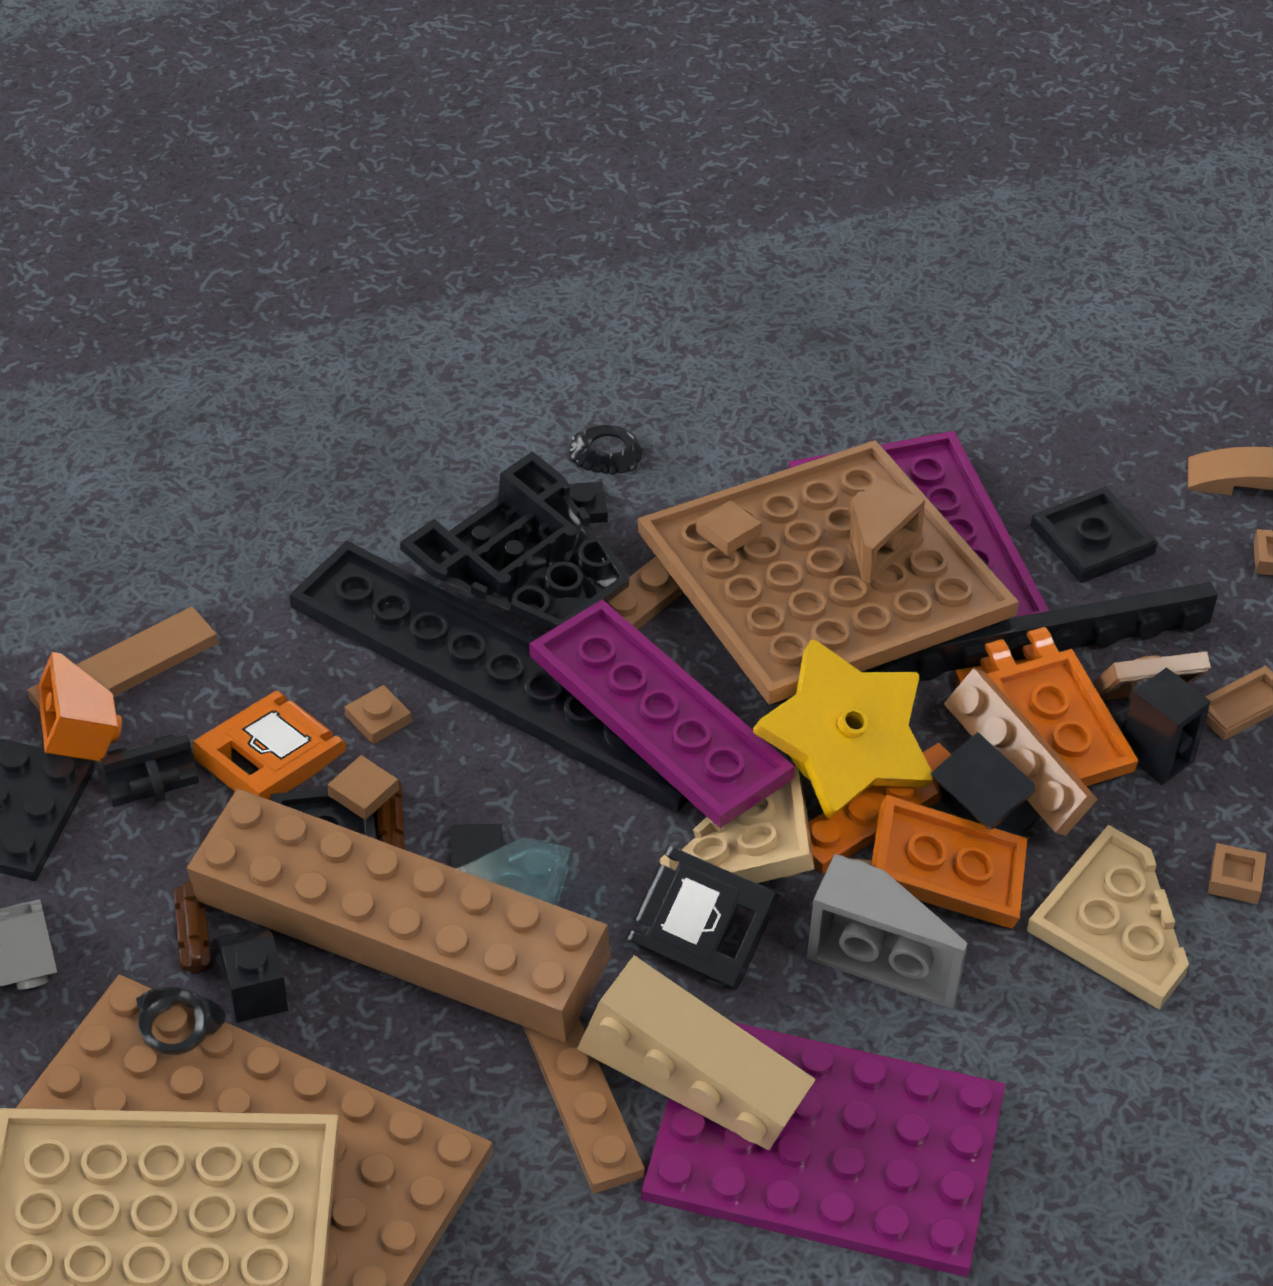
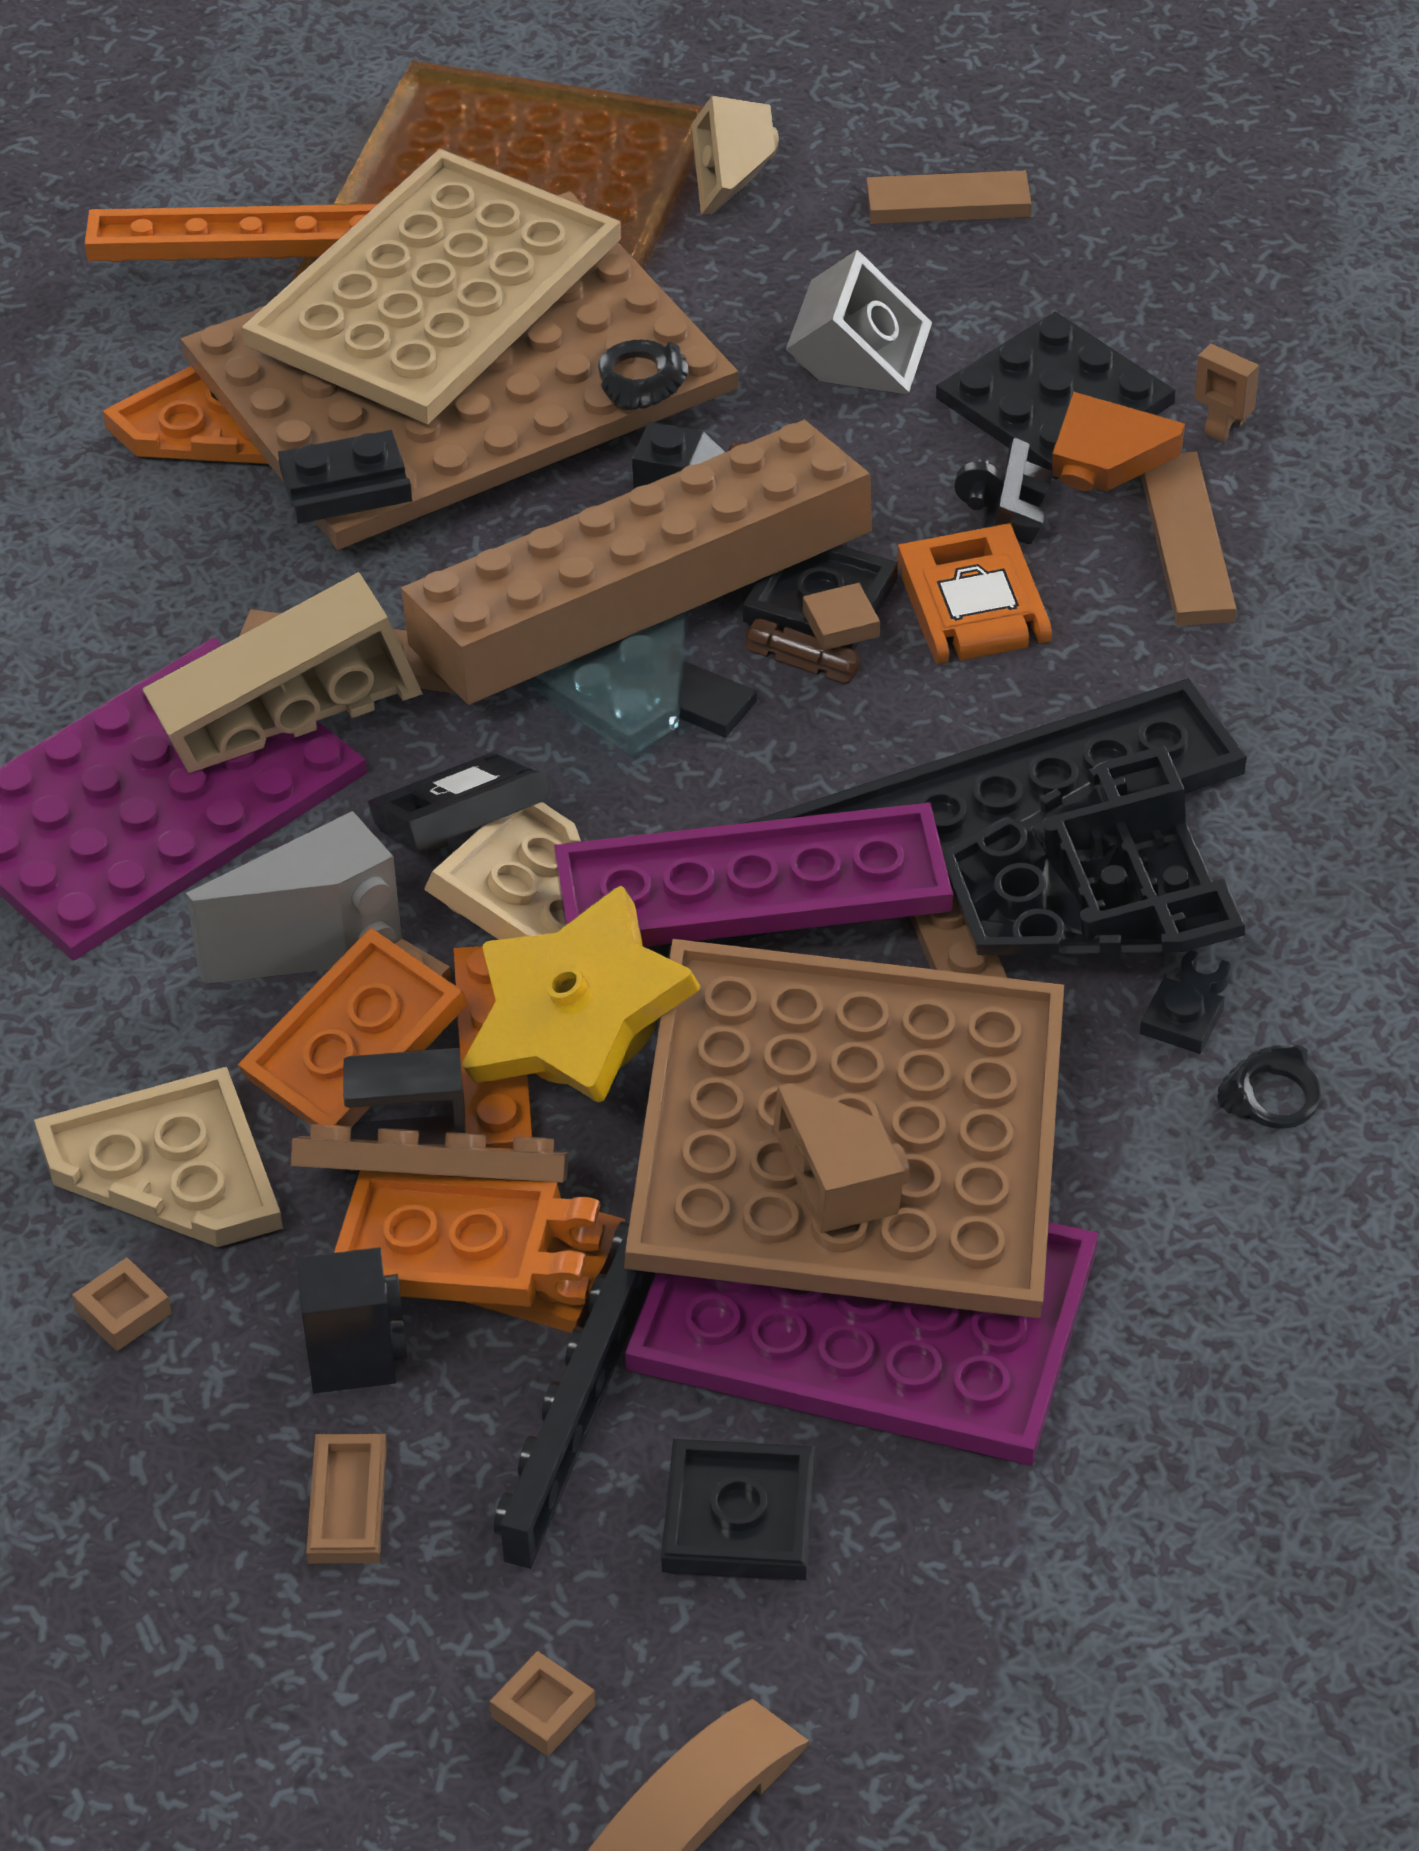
camera: 125 degrees right, 0 degrees up
medium nougat plate [344,685,412,745] -> none
medium nougat tile [696,500,762,555] -> none
medium nougat plate [1092,652,1211,700] -> none
none -> black plate [278,430,412,524]

